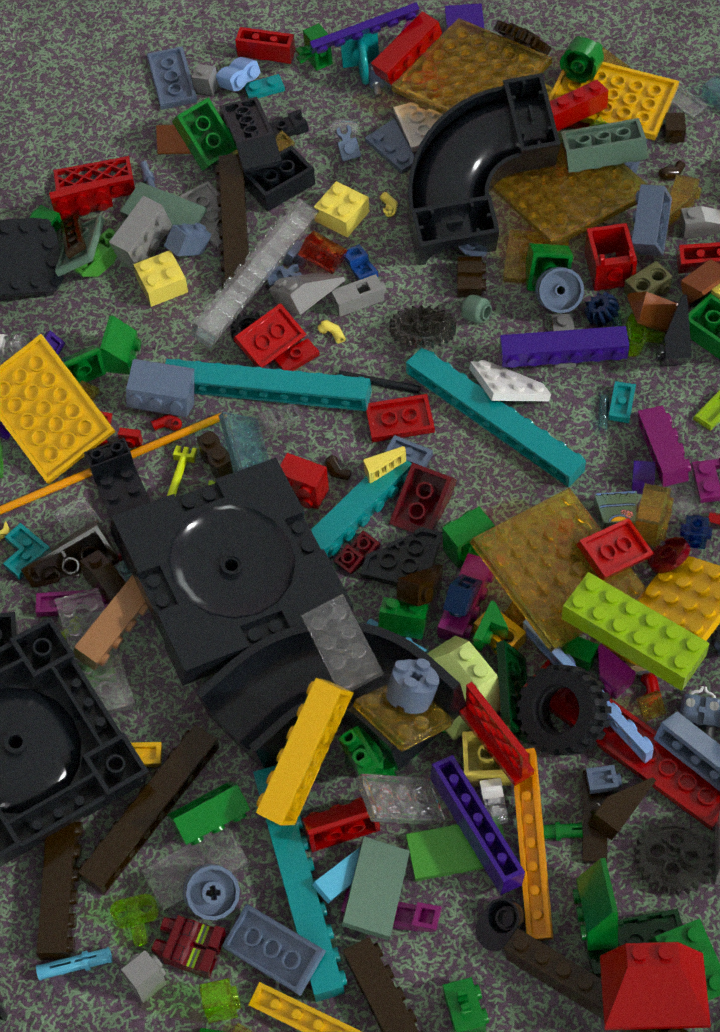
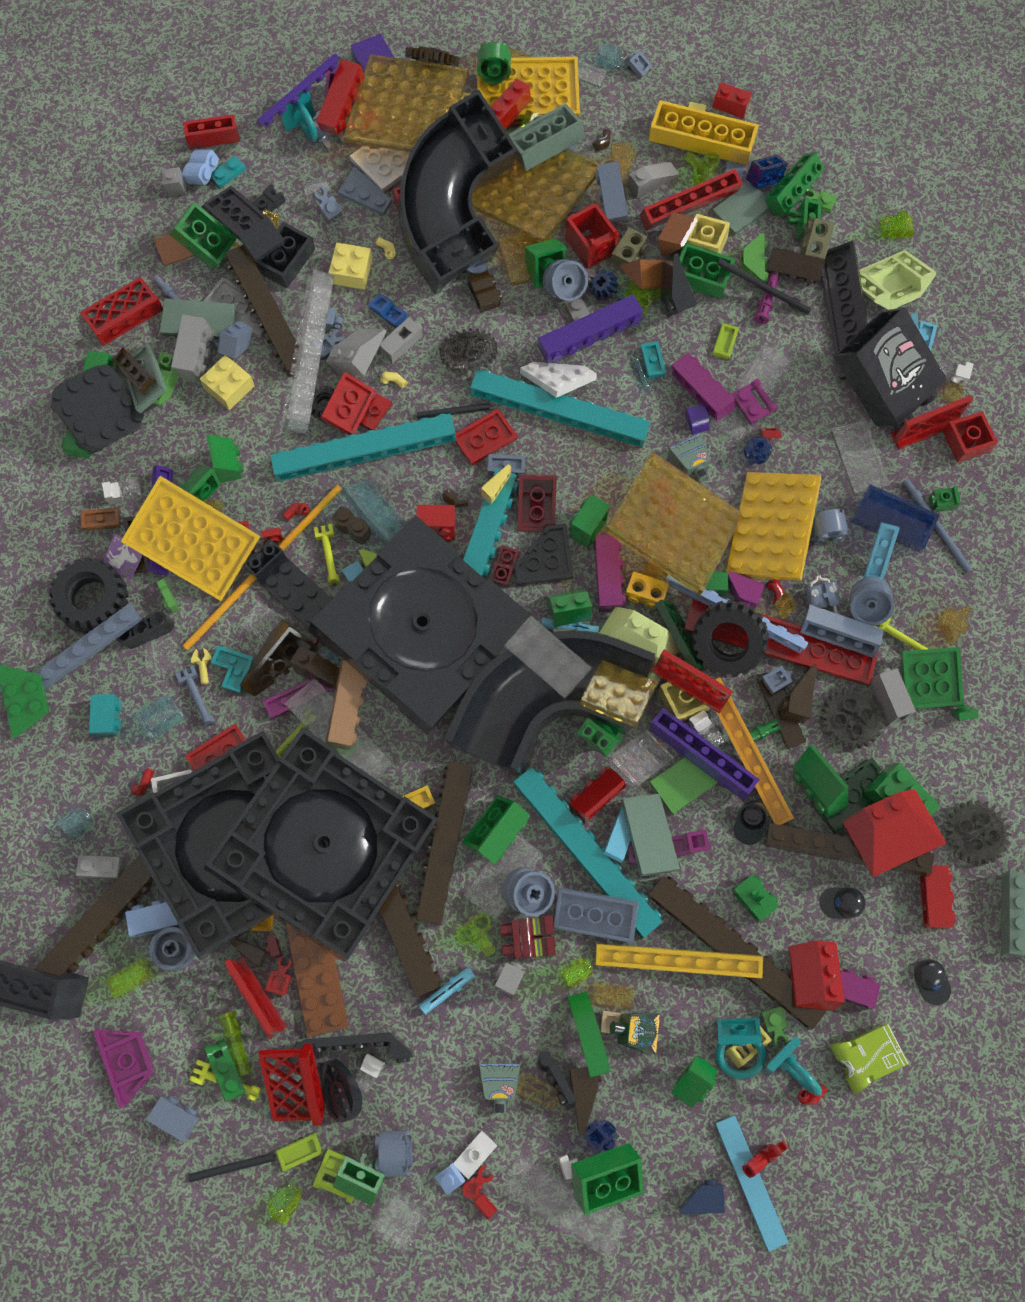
camera: 30 degrees left, 15 degrees up
red plate [49,178,113,220] -> none
sand blue slope [126,359,194,417] -> none
sand blue tile [147,46,198,110] -> none
yellow brick [256,678,354,826] -> none
green brick [296,23,333,71] -> none
clear red brick [298,231,348,274] -> none
sand blue brick [385,658,439,714] -> none
dark brown slope [396,564,443,607] -> none
dark blue slope [443,574,482,617] -> none
sand green head [460,295,492,324] -> none
green slope [473,600,508,651] -> none
lime brick [561,572,710,691] -> none
red plate [576,518,654,580] -> none
clear yellow brick [635,483,674,547] -> none
dark red tile [648,537,691,574] -> none
dark brown brick [663,113,686,144] -> none

